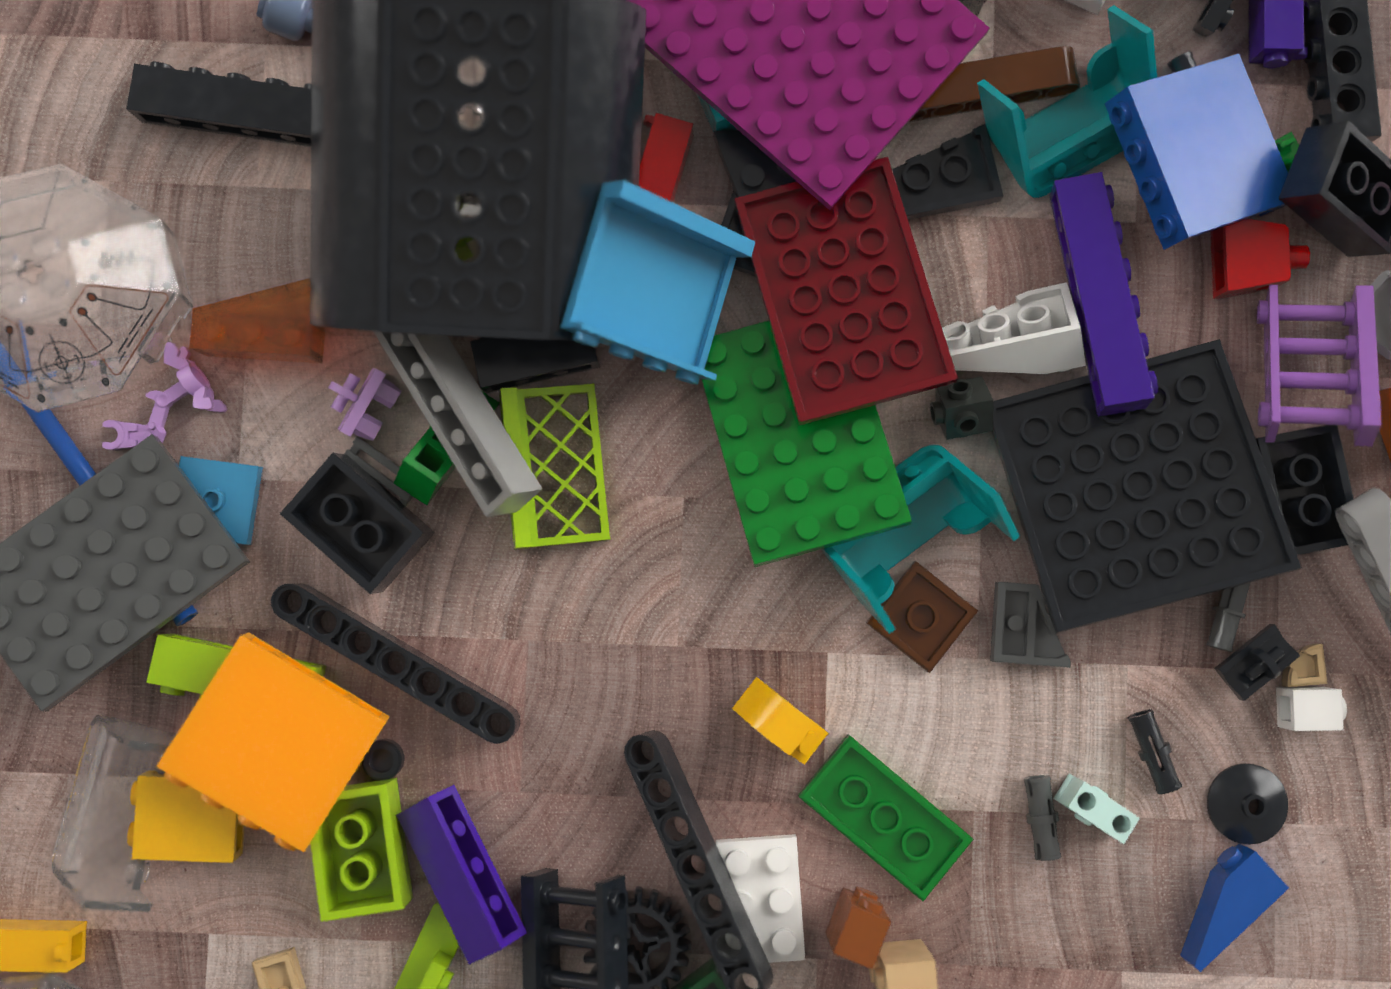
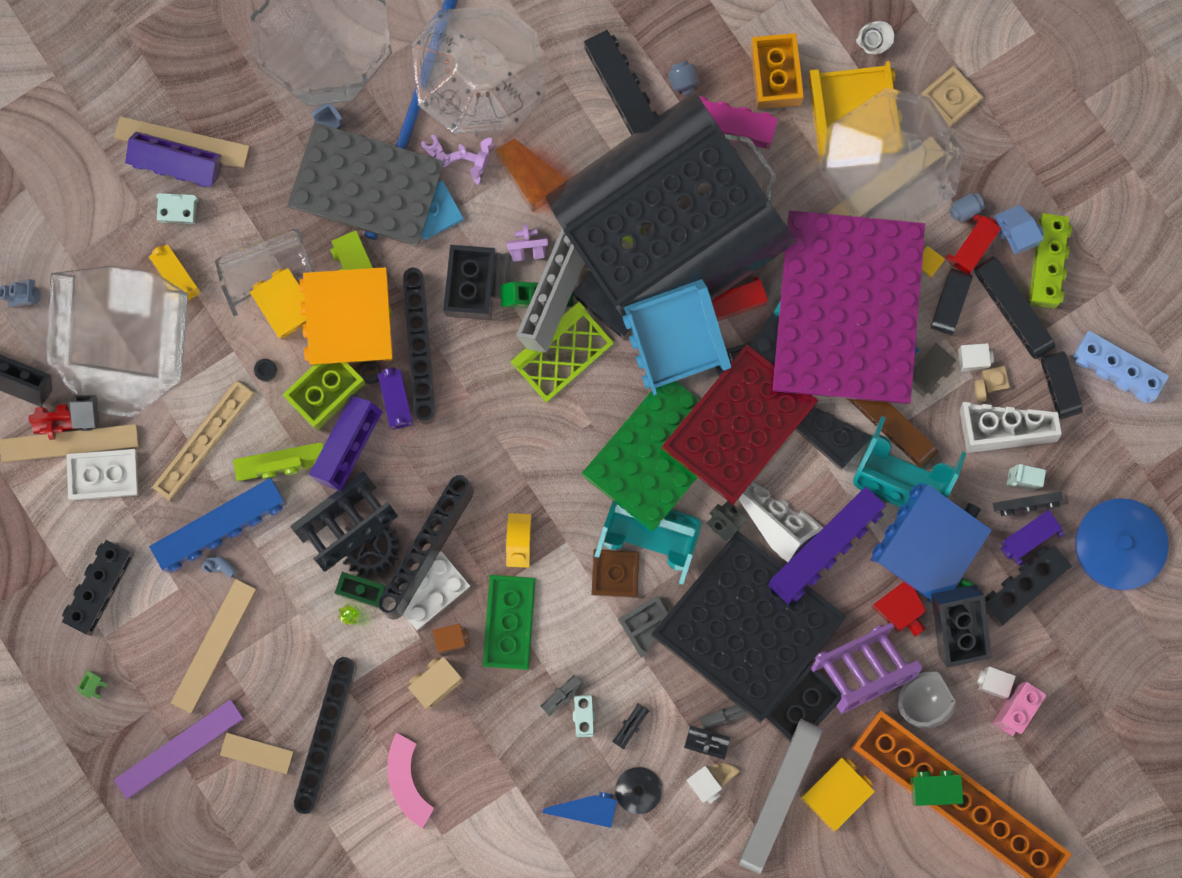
camera: 55 degrees right, 5 degrees down
none -> black tile [254,359,277,382]
none -> dark purple brick [378,367,414,430]

